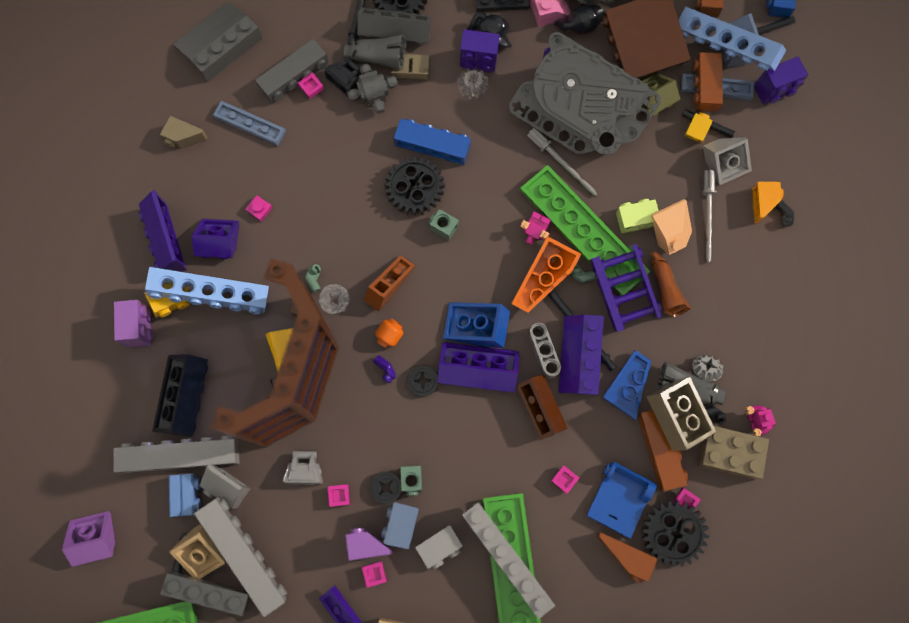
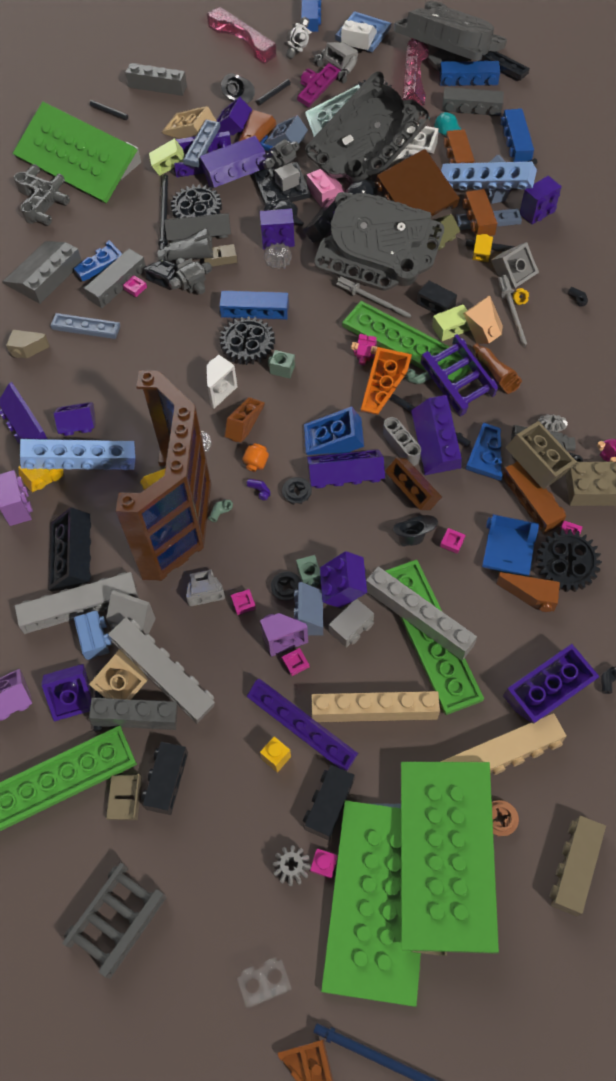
camera: 10 degrees left, 15 degrees down
dark pink plate [245,195,273,222] -> none
light orange slope [752,182,784,223] -> none
none -> dark purple slope [42,664,93,721]
none -> blue wing [74,240,122,282]
none -> white slope [207,355,237,409]
none -> sand green arm [208,500,233,522]
none -> black brick [303,197,337,243]
none -> dark purple brick [320,551,367,608]
none -> black piece [393,515,438,547]
none -> black brick [417,280,457,314]
none -> yellow plate [512,288,529,305]

